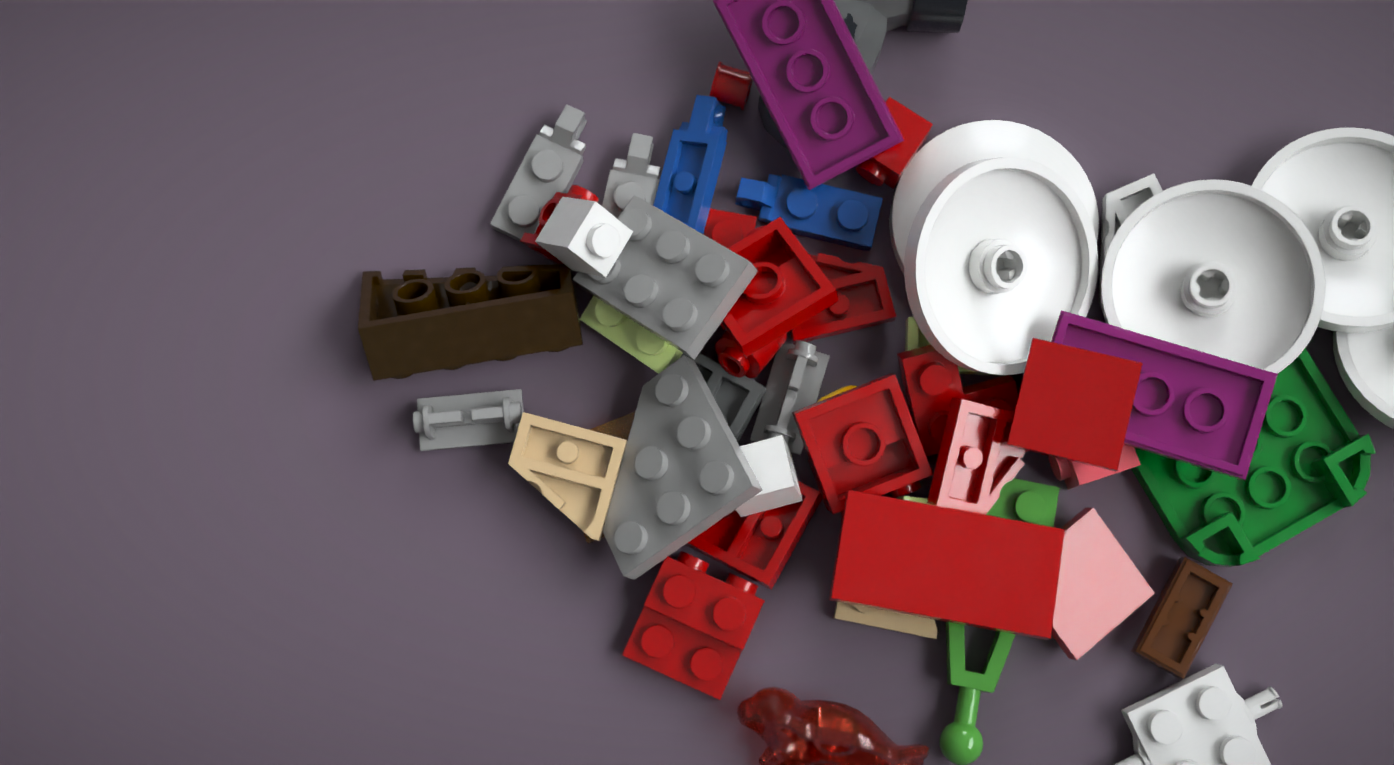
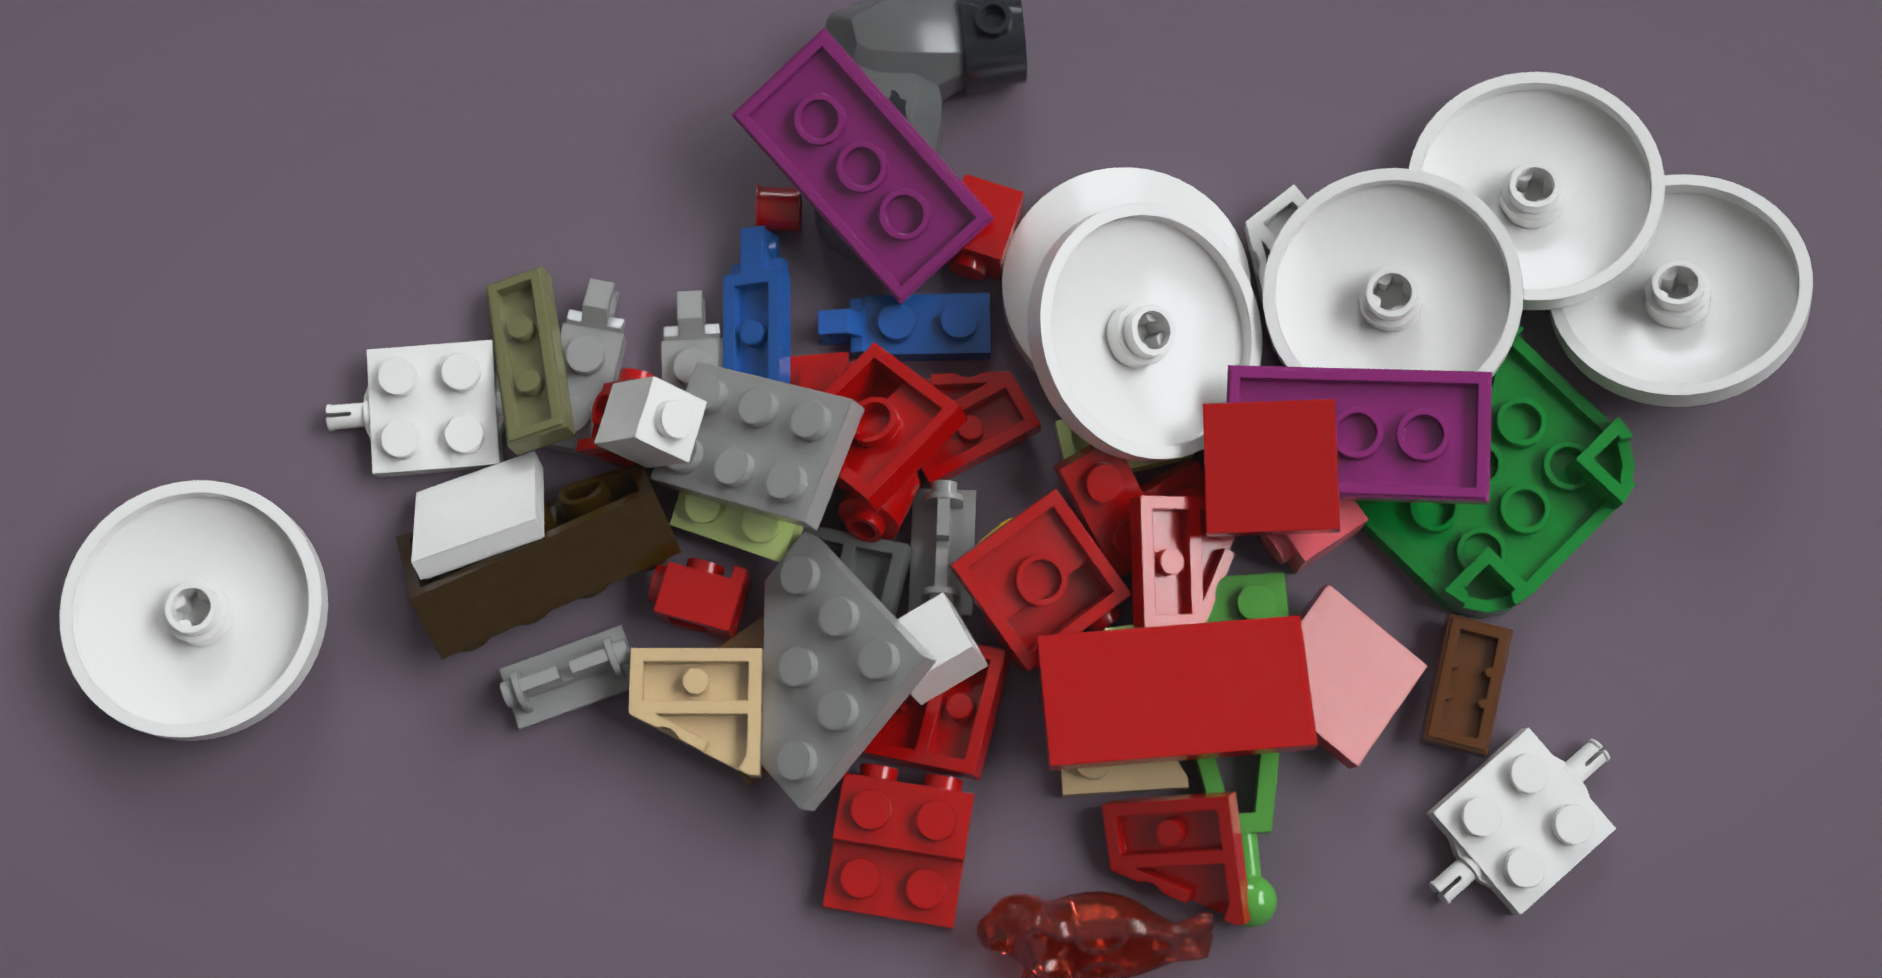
camera: 15 degrees left, 5 degrees down
none -> white dish [59,480,328,741]
none -> white plate [326,340,505,477]
none -> white tile [411,451,544,580]
none -> olive tile [485,266,576,455]
none -> red brick [648,558,752,642]
none -> red wing [1102,791,1251,925]

